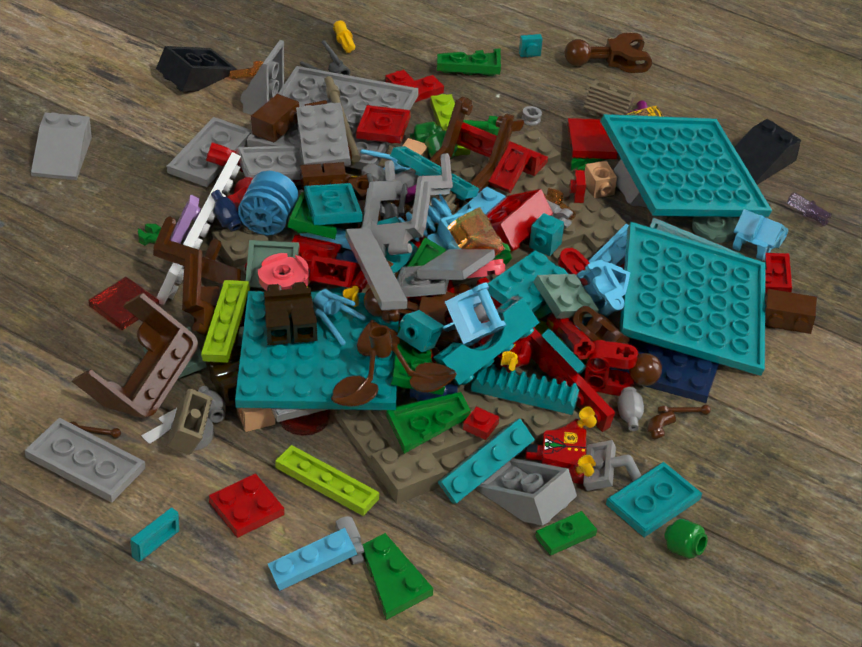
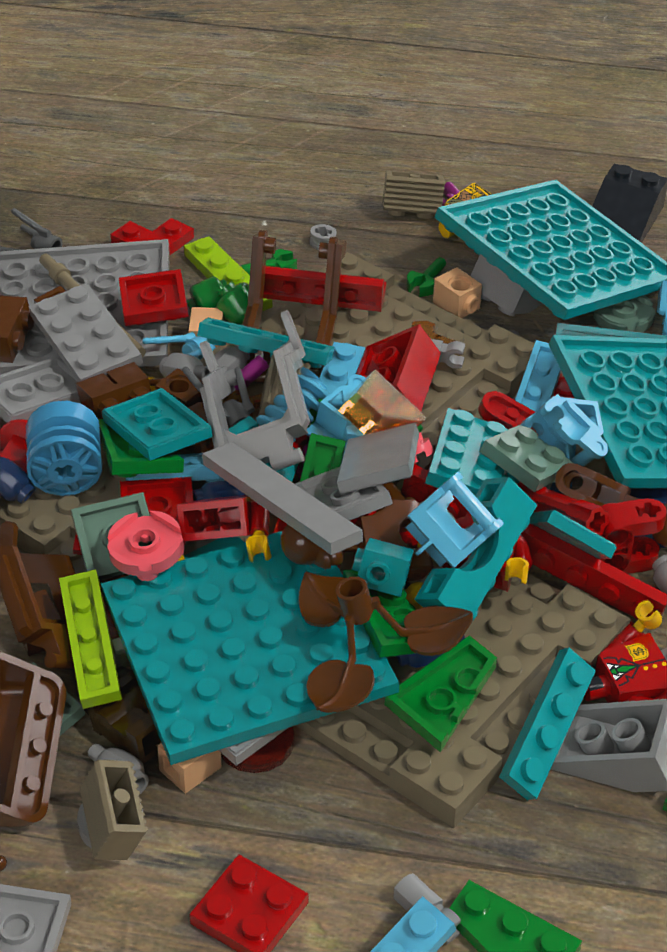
camera: 20 degrees left, 0 degrees up
white sticker [141,408,177,444] -> none
dark brown hips [264,282,318,345] -> none
lime plate [275,445,379,516] -> none
medium azure plant [314,289,366,345] -> none
yellow axle [333,20,355,53] -> none
green wing [437,48,501,76] -> none
red plate [463,406,499,440] -> none
teal gear [471,364,579,415] -> none
red plate [489,143,531,194] -> none
teal plate [519,34,543,57] -> none
teal brick [529,213,564,256] -> none
reddish brown piece [564,33,652,73] -> none
red tile [567,118,618,159] -> none
red plate [569,170,586,203] -> none

